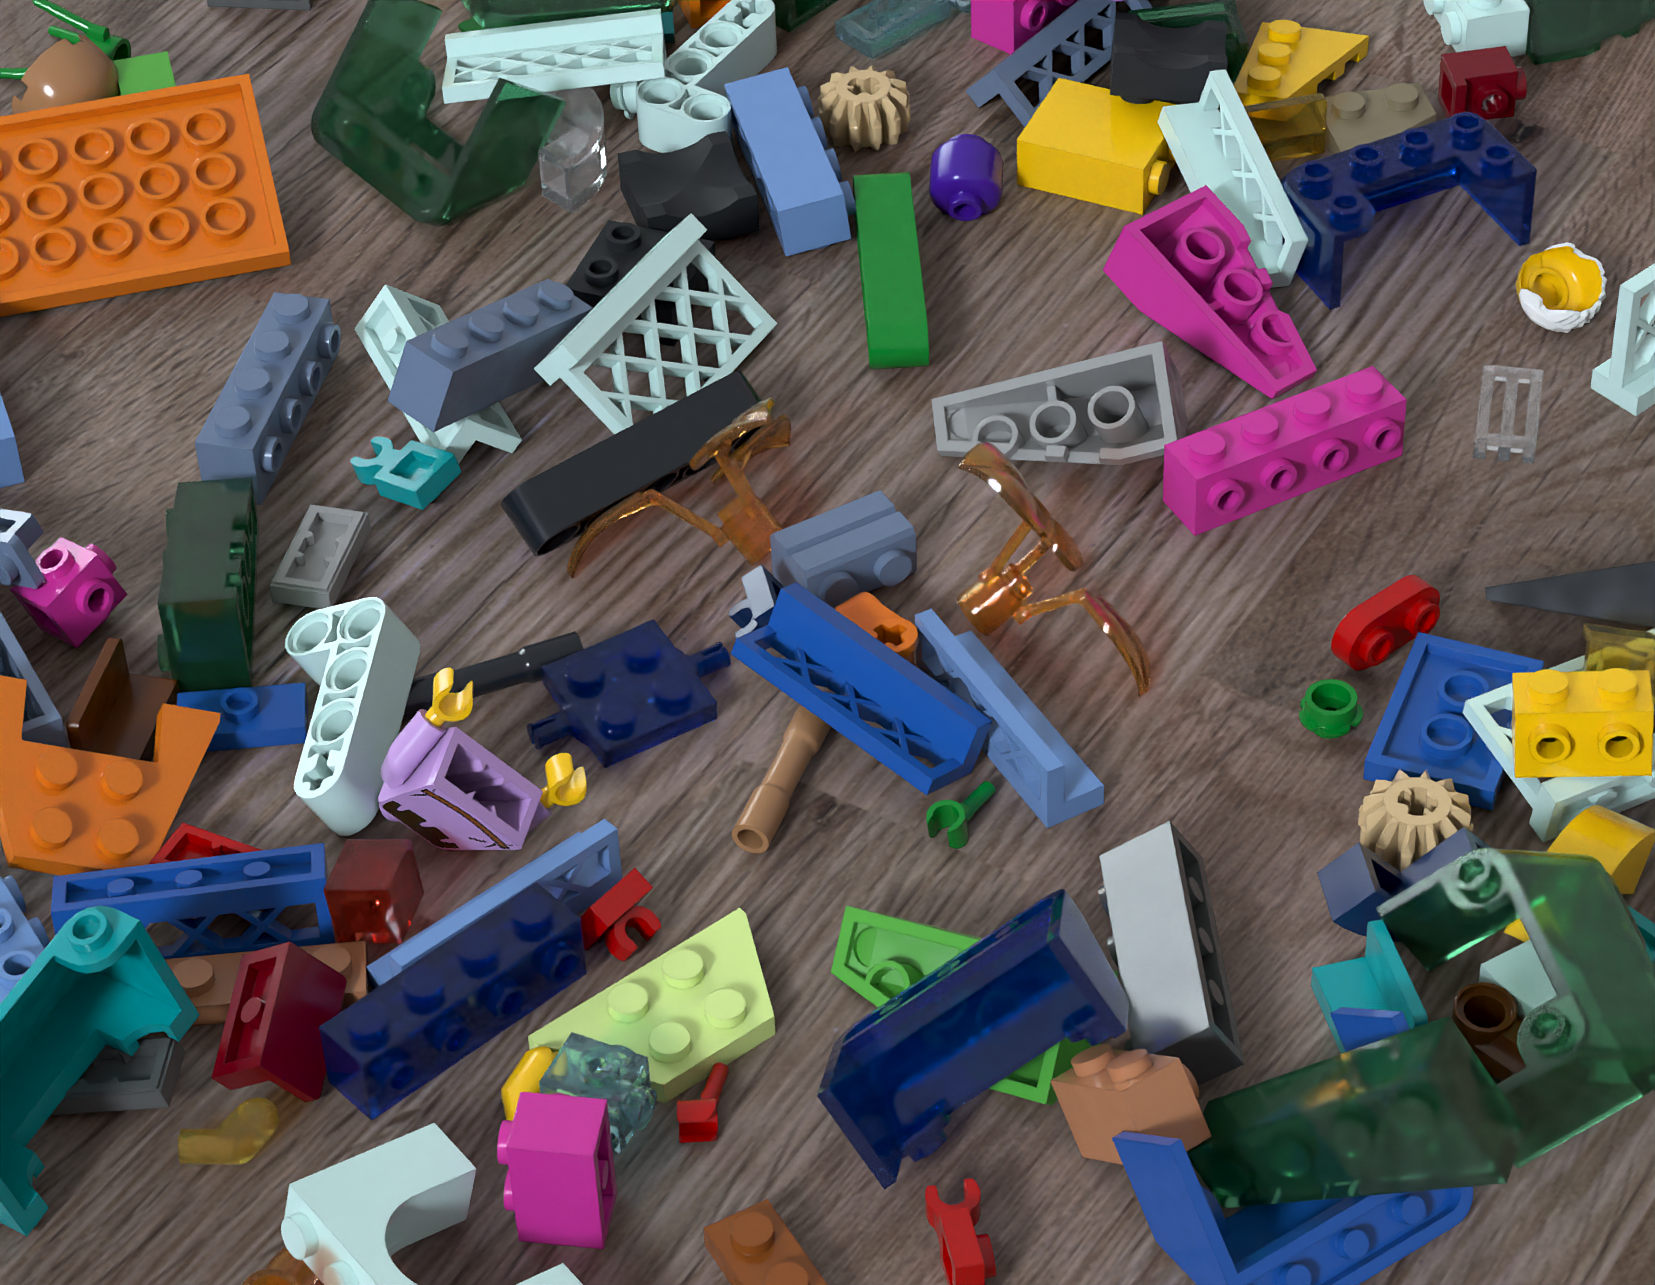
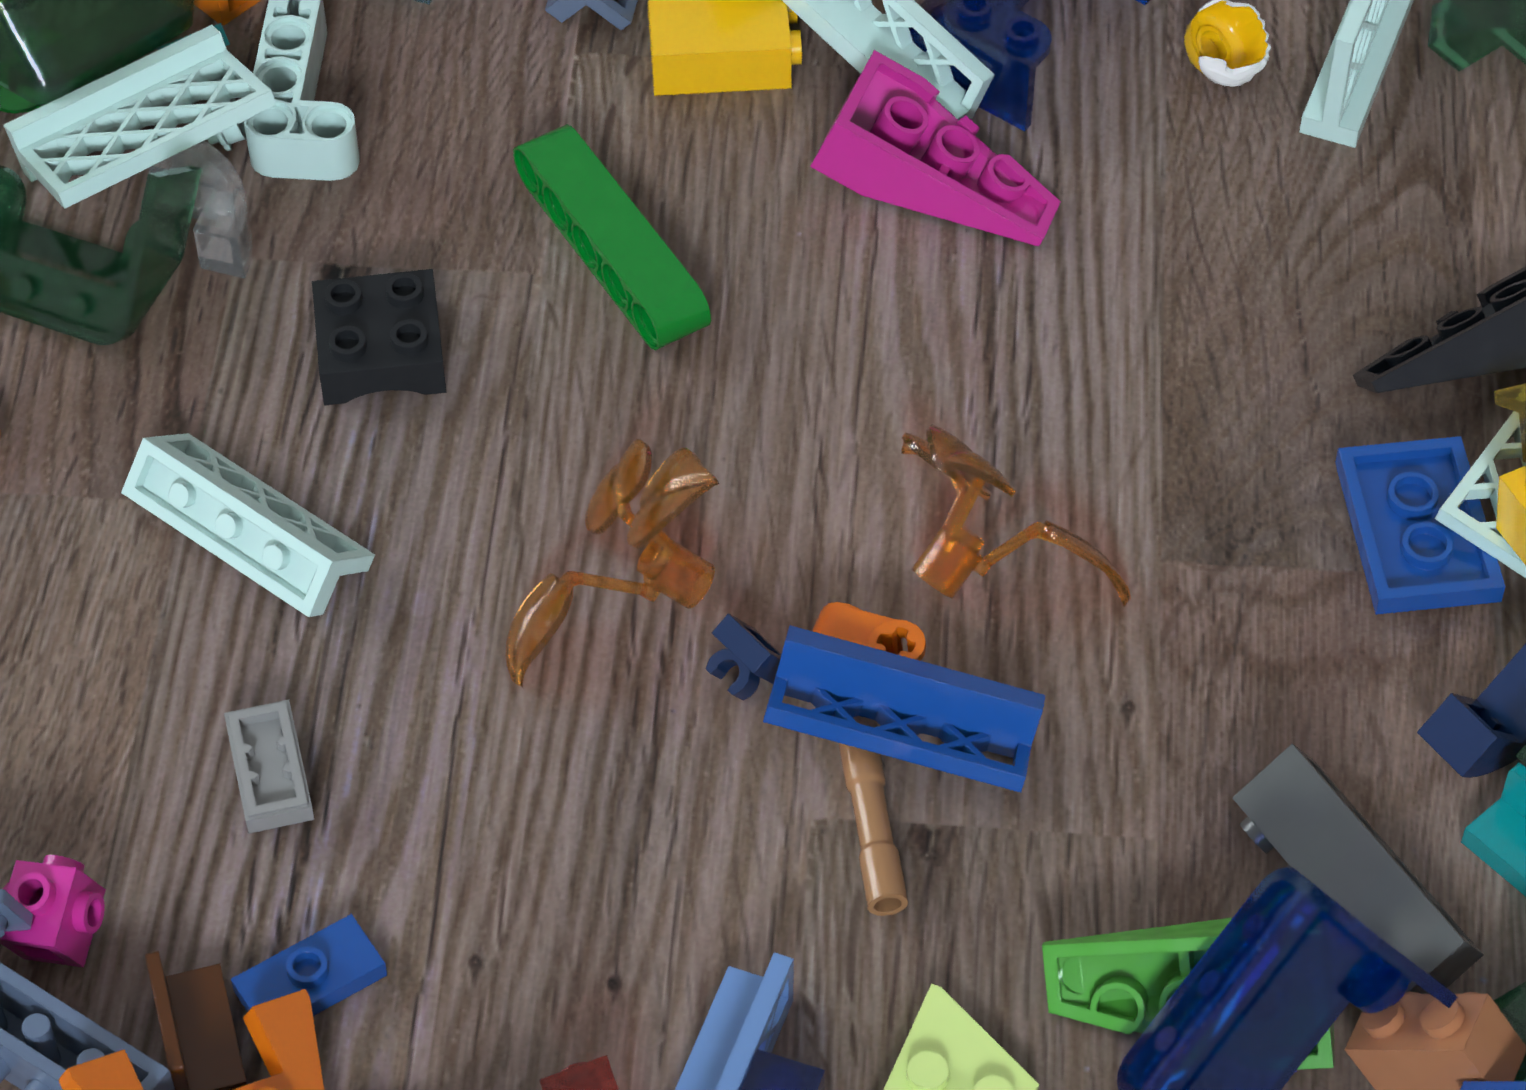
camera: 30 degrees left, 10 degrees up
clear green wedge [157,477,259,693] -> none
sand blue brick [195,292,341,505] -> none
light aqua beam [285,597,420,836] -> none
teal plate [350,436,461,510] -> none
lavender torso [378,668,587,850] -> none
sand blue brick [387,279,593,432] -> none
black piece [402,631,586,722] -> none
black beam [501,371,776,557] -> none
clear blue plate [527,619,731,768] -> none
light aqua fence [534,213,777,434] -> none
red tile [568,868,661,962] -> none
black brick [618,130,759,241] -> none
medium blue brick [724,67,856,256] -> none
sand blue brick [770,490,917,608] -> none
tan gear [818,65,911,152] -> none
medium blue fence [915,608,1104,828] -> none
green hand [926,781,995,849] -> none
dark purple head [929,134,1004,221] -> none
light grey wedge [931,341,1188,465] -> none
dark pink brick [1163,366,1407,536] -> none
green plate [1299,679,1363,739] -> none
red plate [1331,574,1440,671] -> none
tan gear [1358,769,1474,872] -> none
clear tile [1473,365,1544,464] -> none

